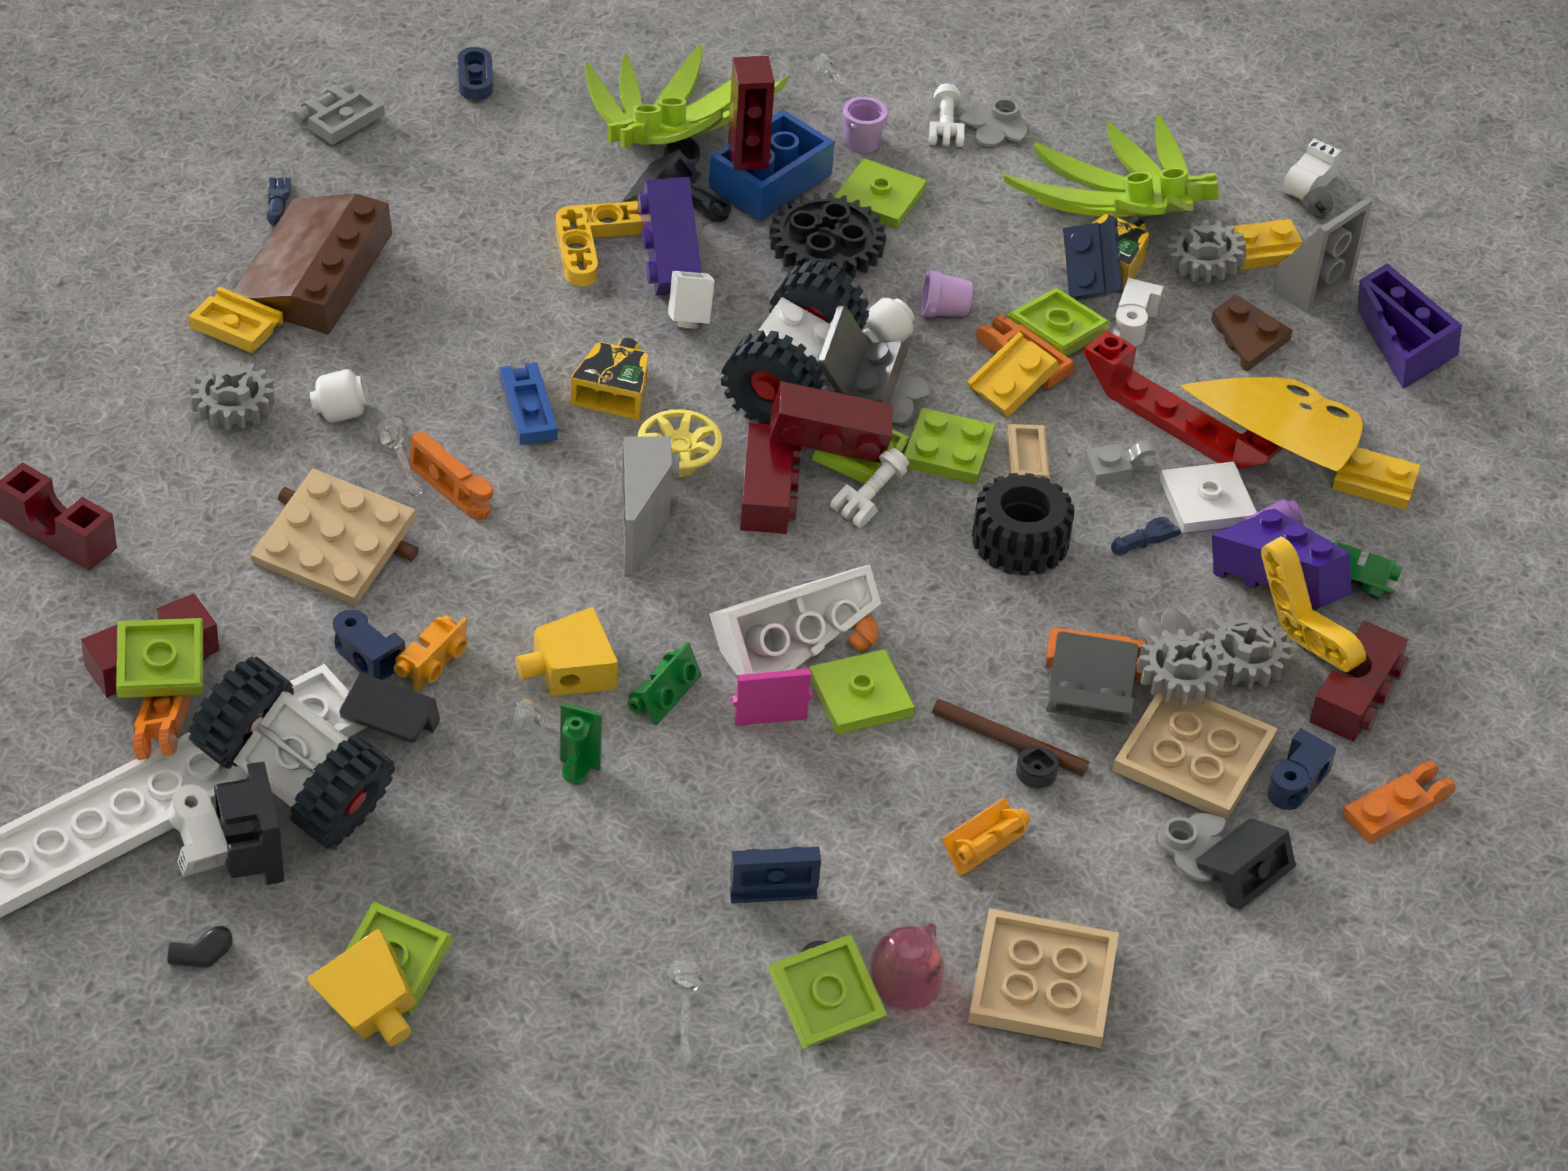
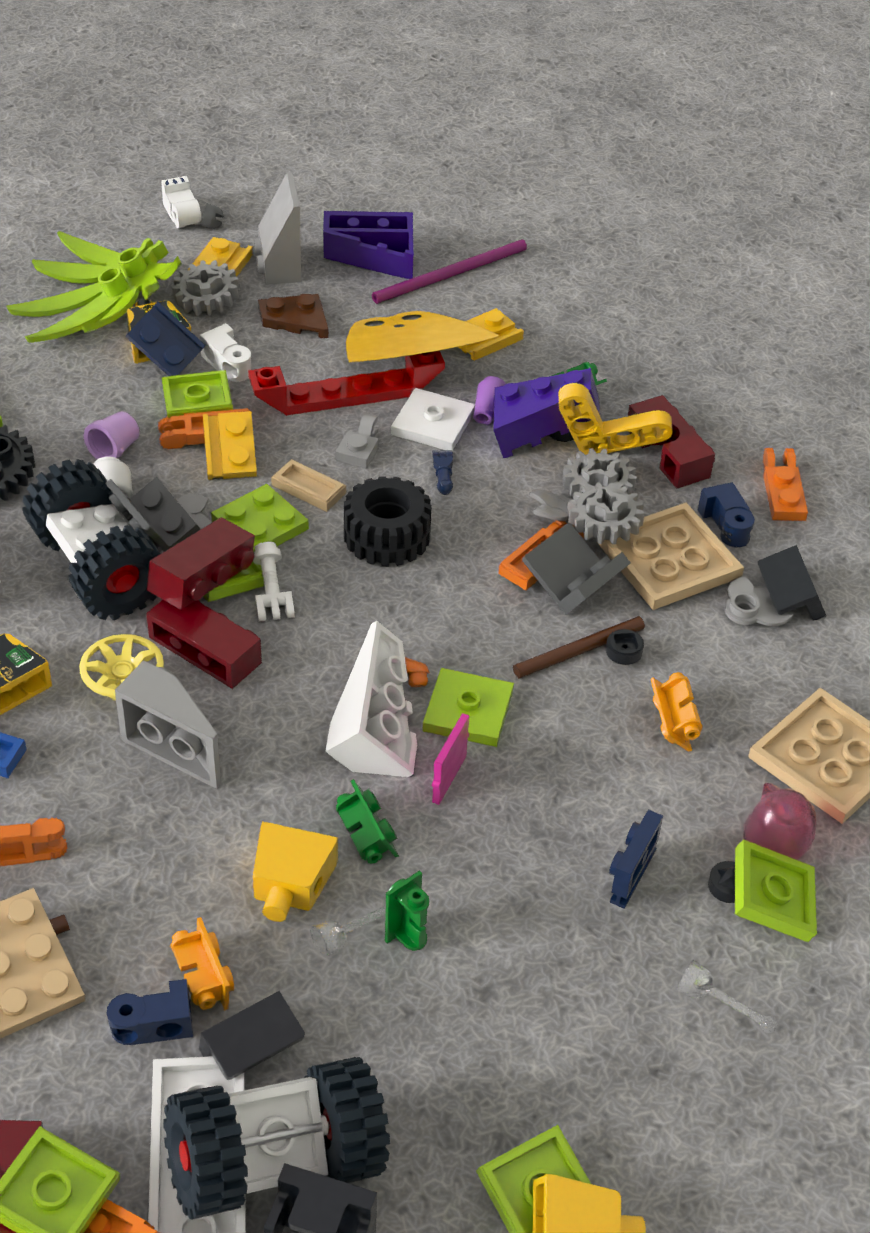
camera: 55 degrees left, 0 degrees up
none -> magenta piece [372,239,527,304]

